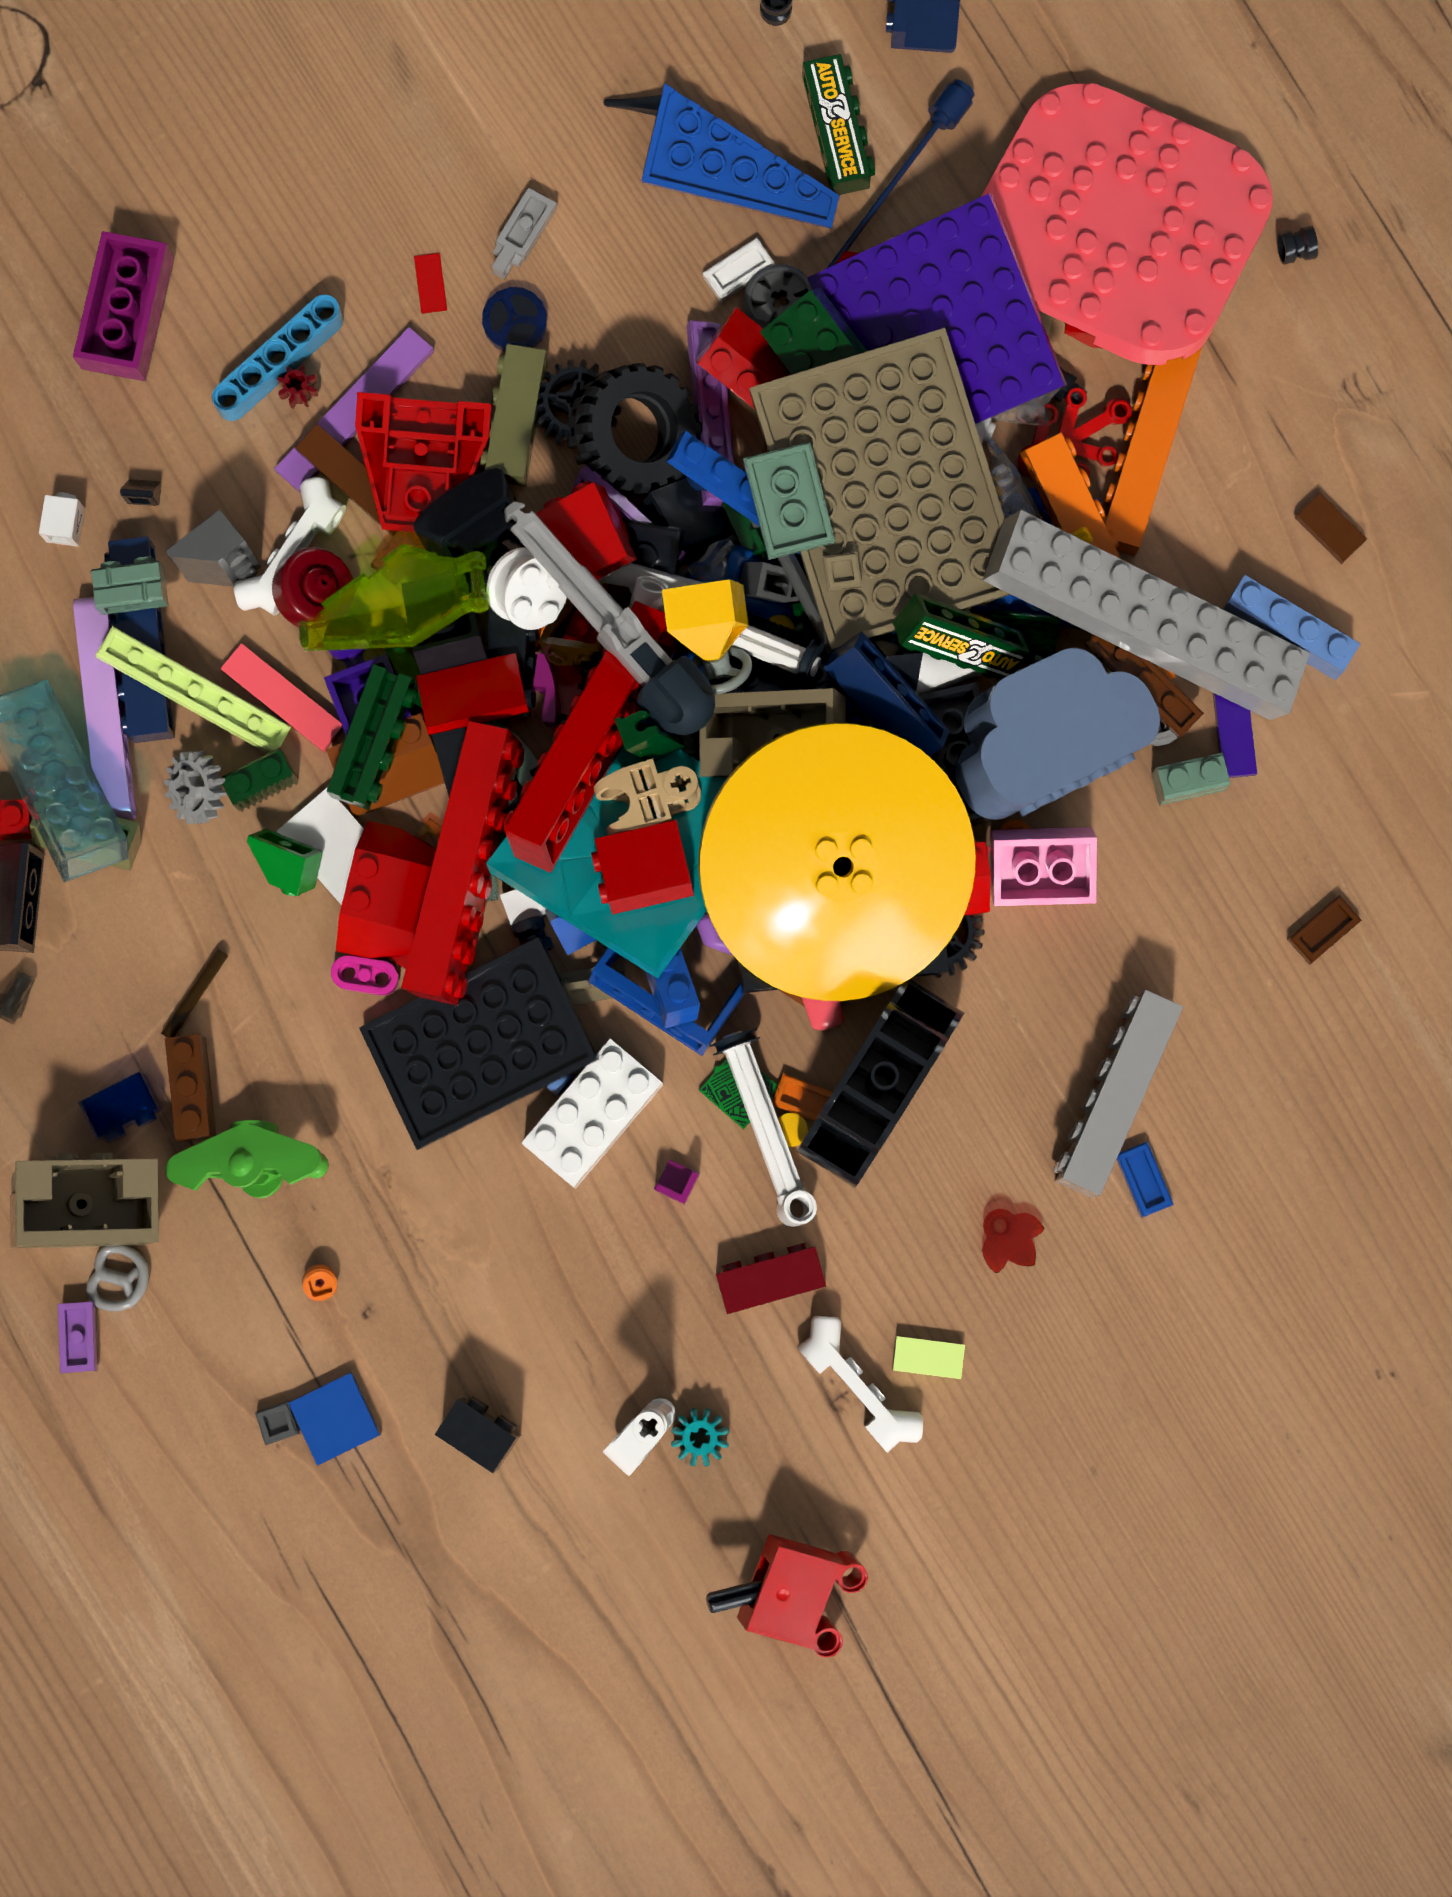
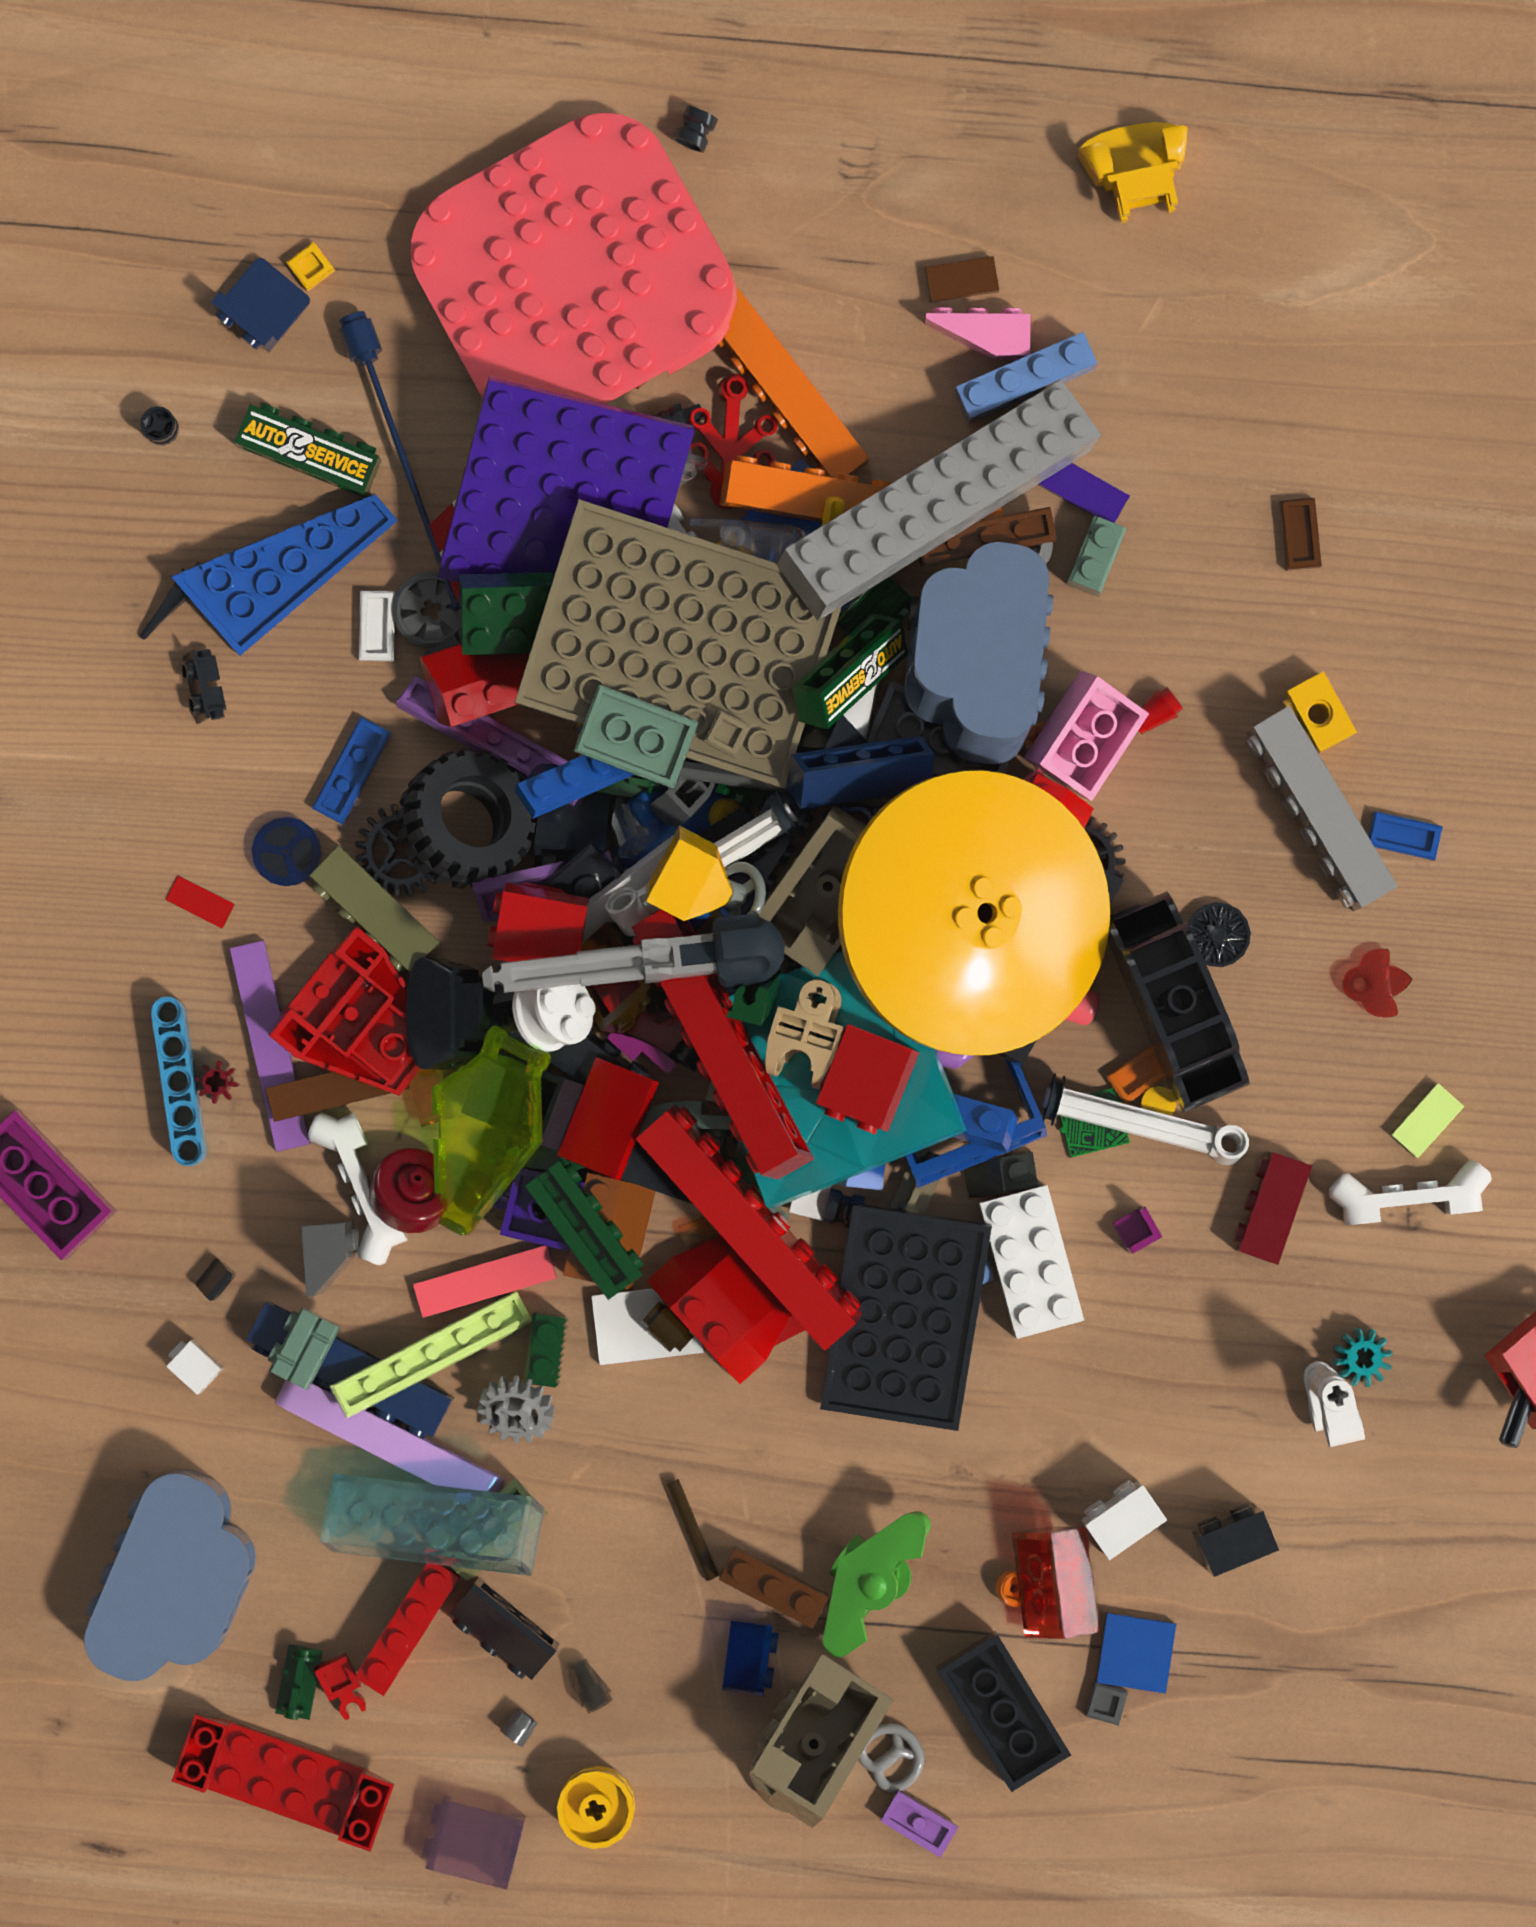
camera: 55 degrees left, 5 degrees up
green slope [247,829,323,896] -> none
dark pink plate [331,955,399,996] -> none
light grey hinge [492,188,557,280] -> none
none -> black hinge [181,649,227,724]
none -> yellow tile [286,241,335,291]
none -> blue tile [312,717,392,825]
none -> dark brown brick [641,1301,694,1352]
none -> bright pink slope [925,307,1030,361]
none -> black brick [936,1630,1071,1792]
none -> pearl dark grey slope [964,1152,1038,1198]
none -> clear red brick [1011,1527,1099,1639]
none -> white brick [1081,1480,1167,1561]
none -> red cone [1138,687,1183,734]
none -> black wheel [1187,902,1251,967]
none -> yellow brick [1282,671,1357,754]

